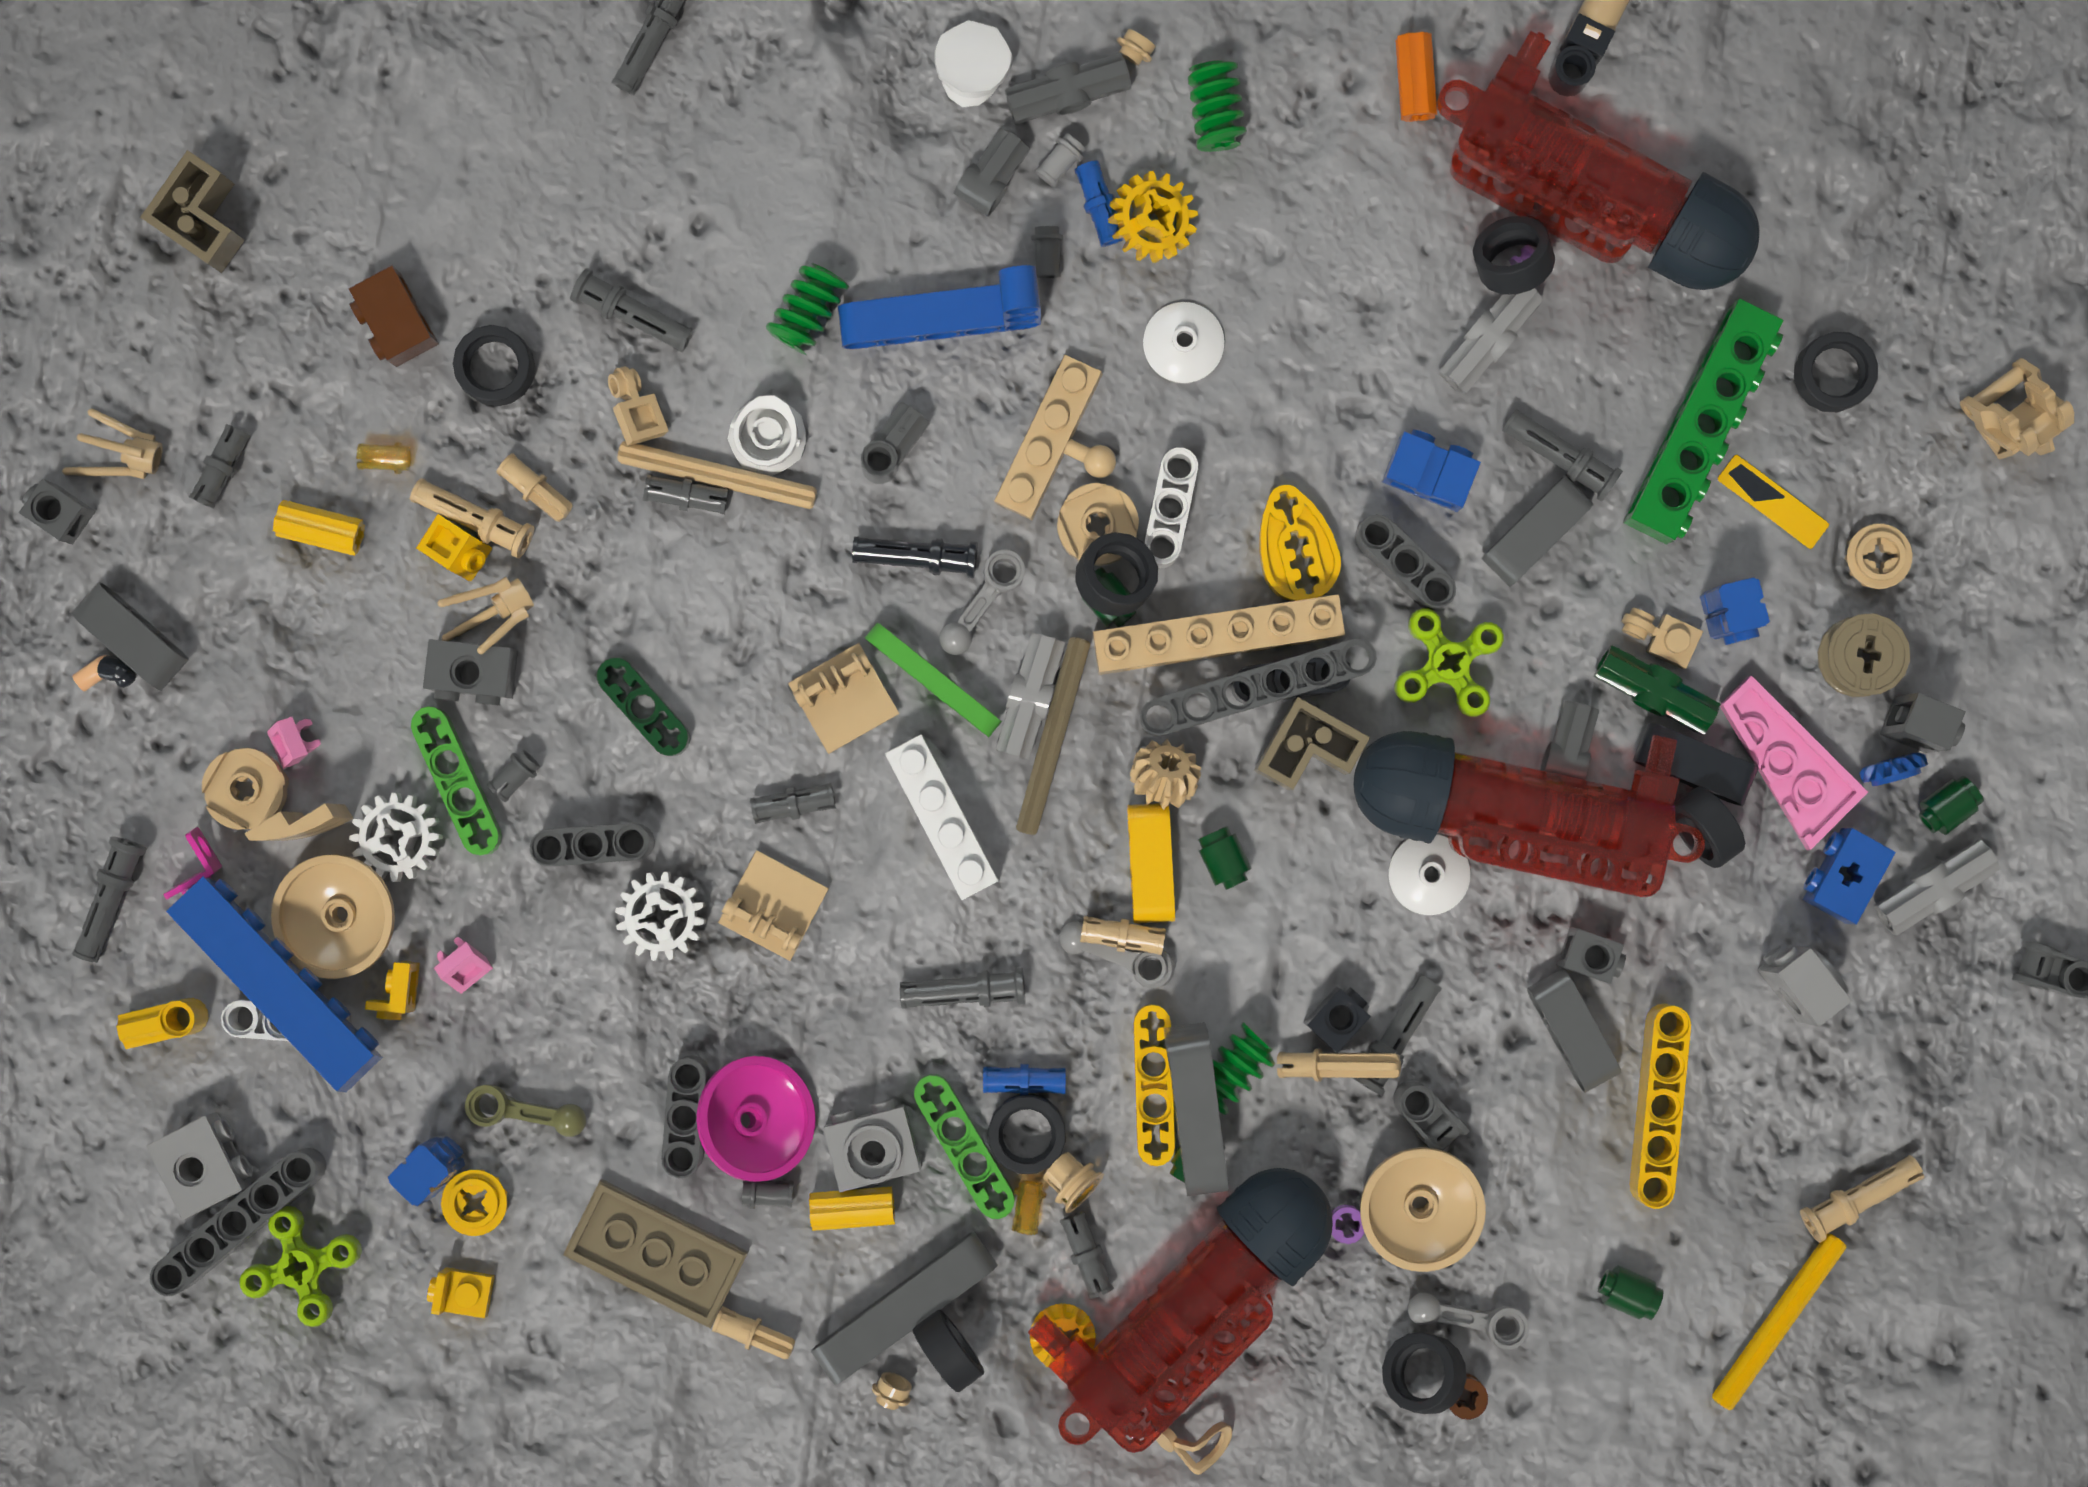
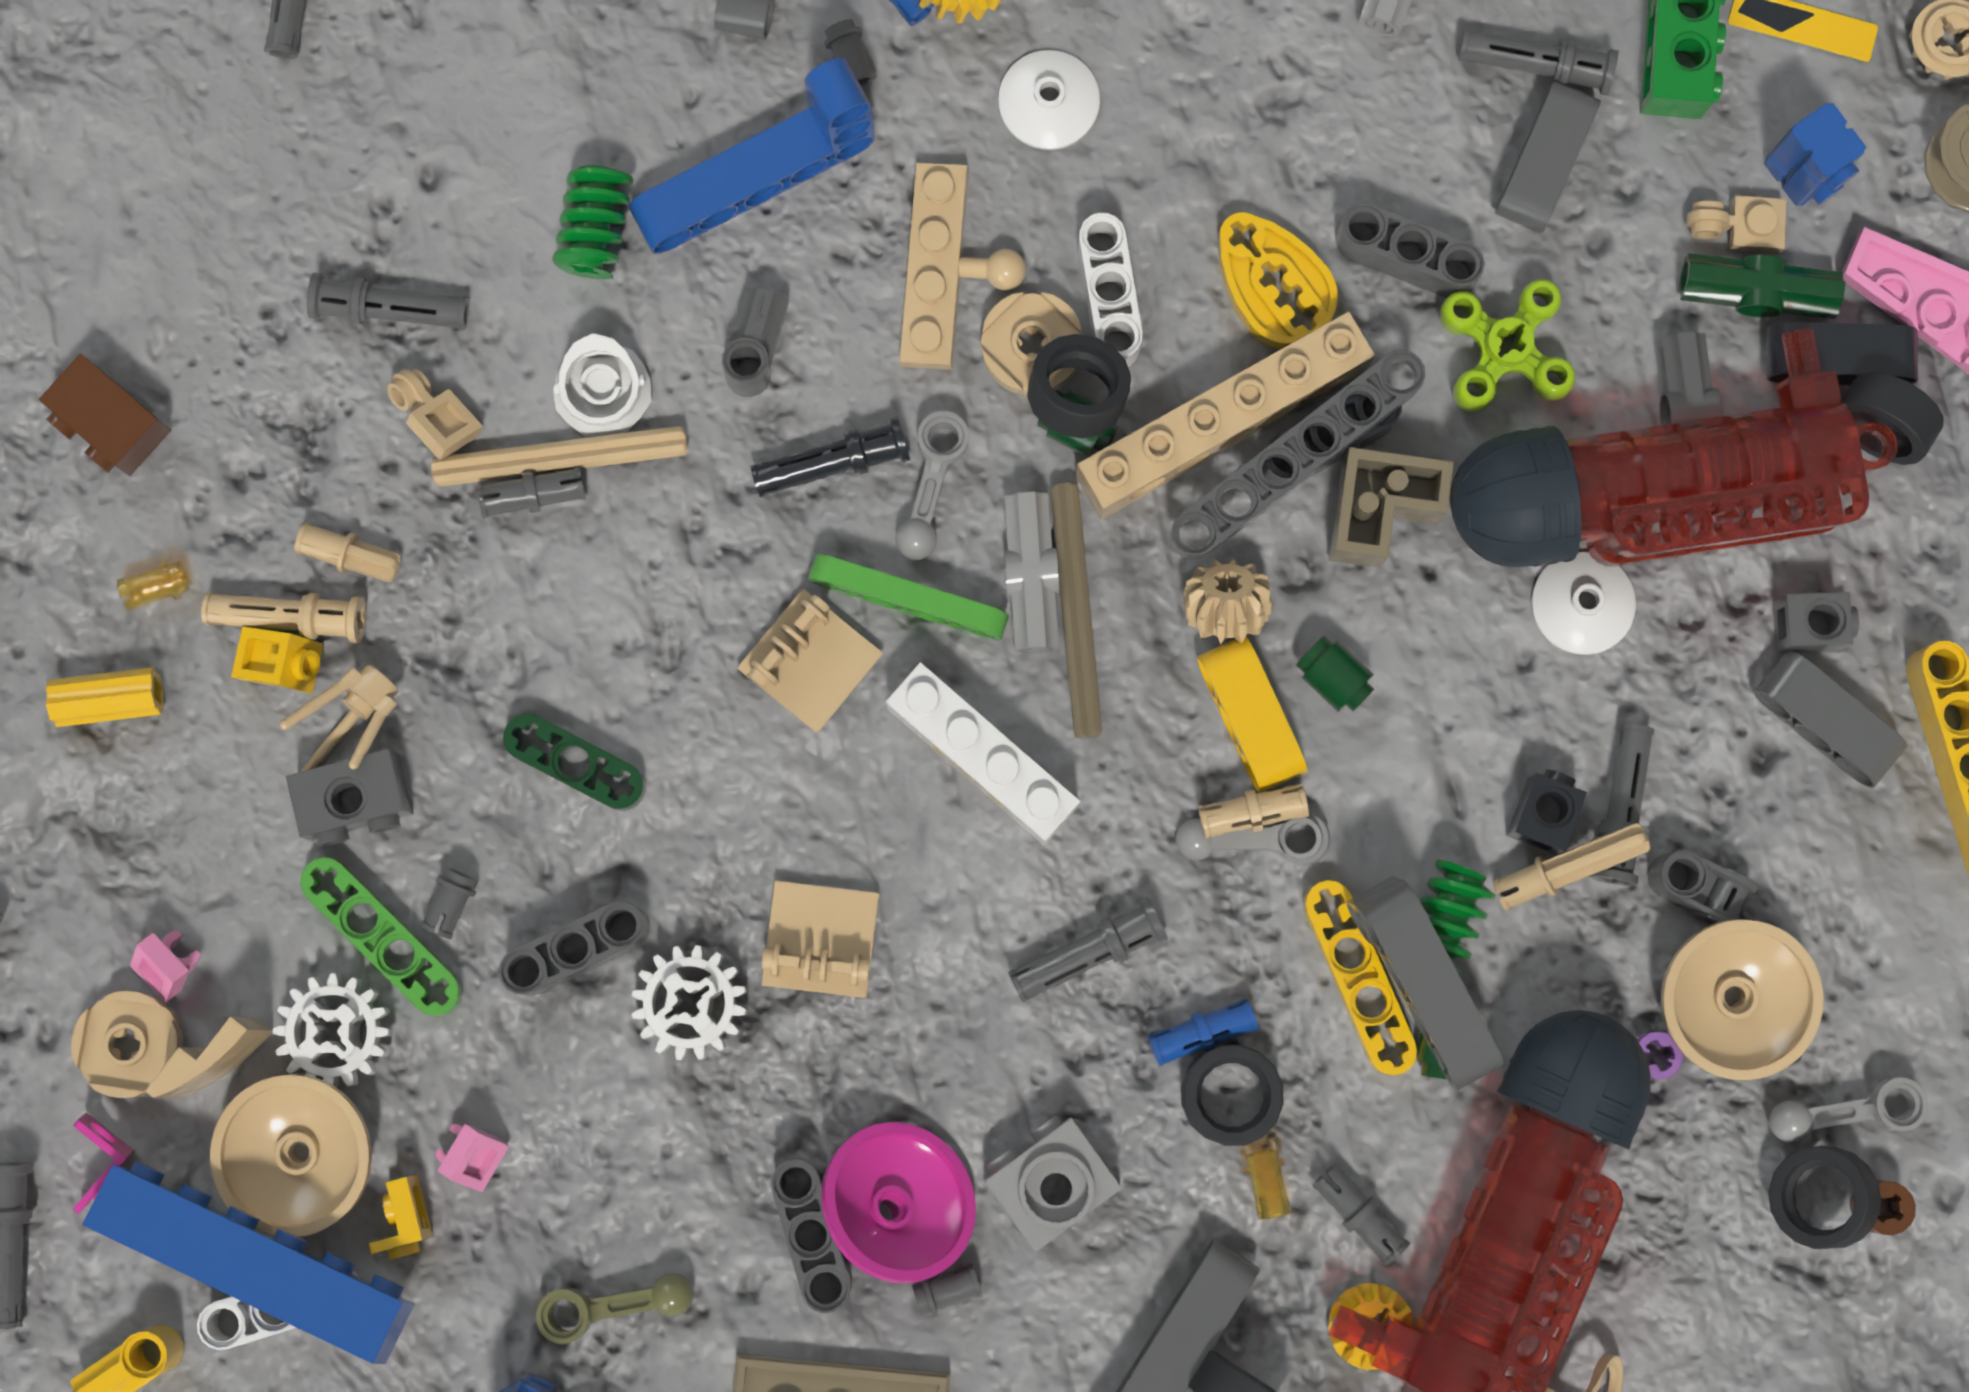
camera: 20 degrees left, 5 degrees down
black tyre [452,325,535,406] -> none
dark grey pin [750,783,836,824] -> none
yellow axle [809,1186,895,1231] -> none
bright green beam [914,1074,1015,1219] -> none
tan piece [1043,1152,1104,1213] -> none
blue brick [1382,429,1481,512] -> none

